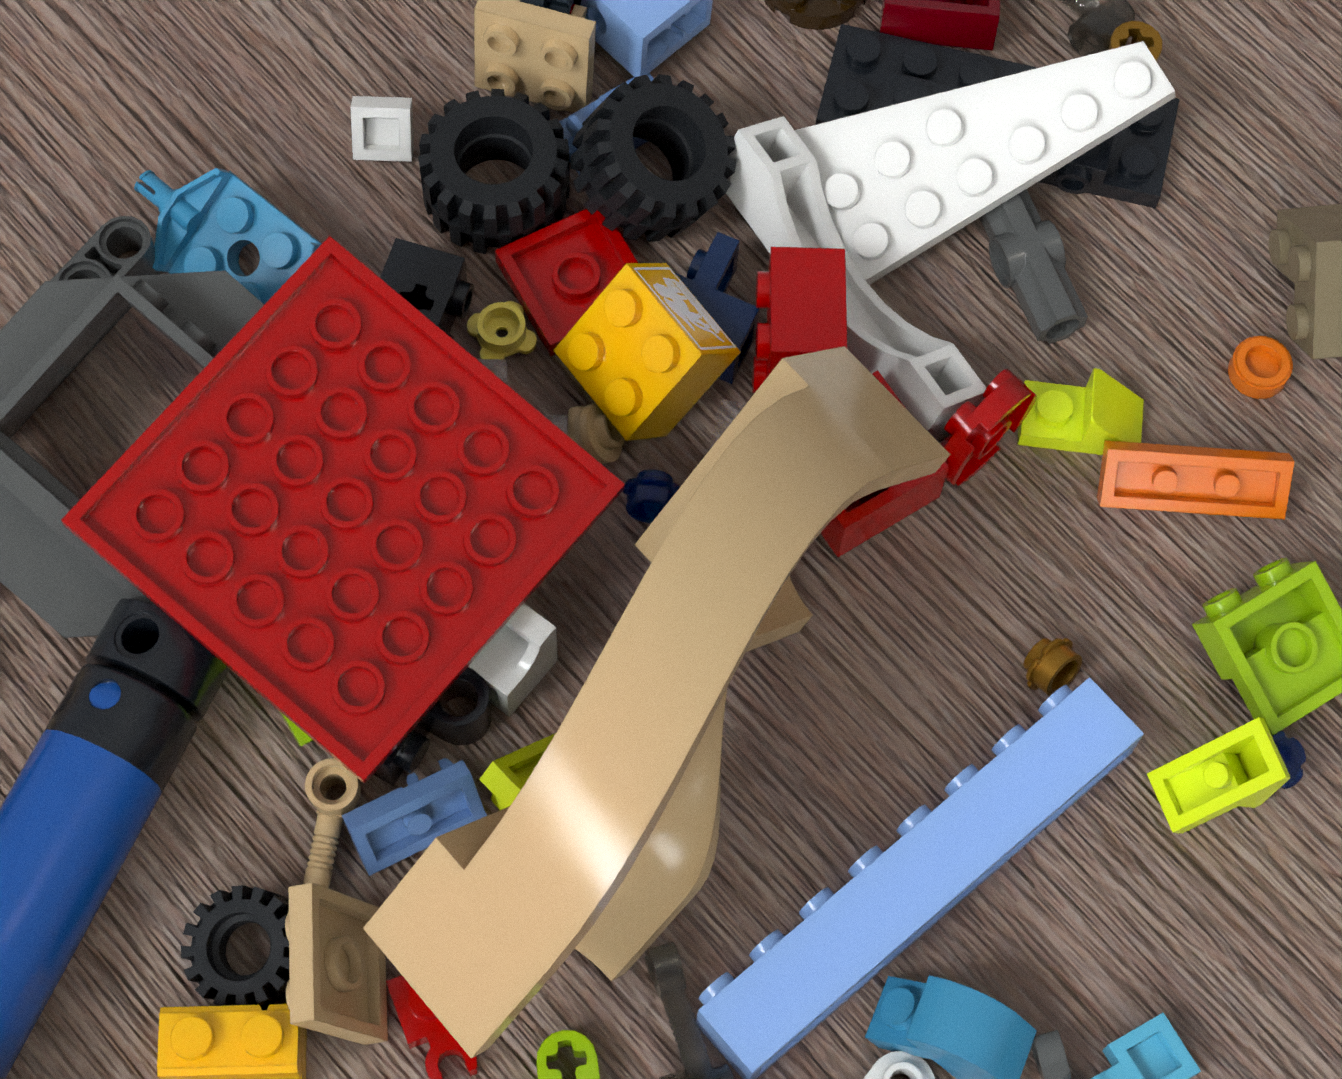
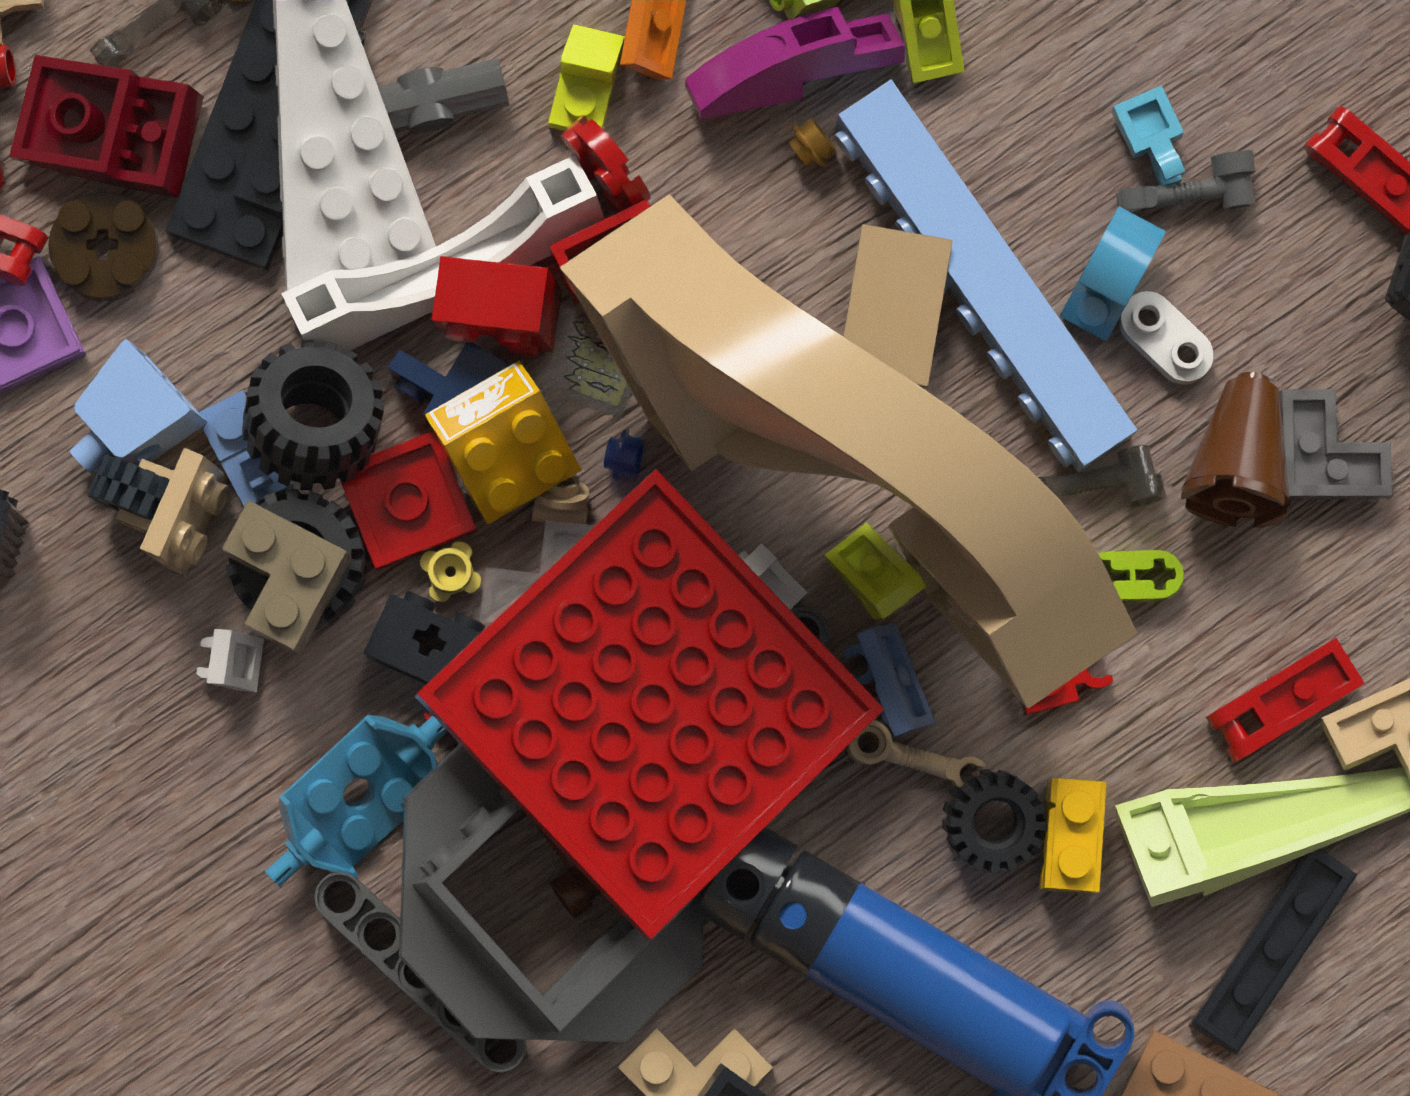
camera: 85 degrees left, 15 degrees up
tan plate [285,882,388,1045] -> none
none -> dark tan brick [222,500,352,656]
none -> magenta slope [685,7,905,119]
none -> tan sticker [844,224,953,386]

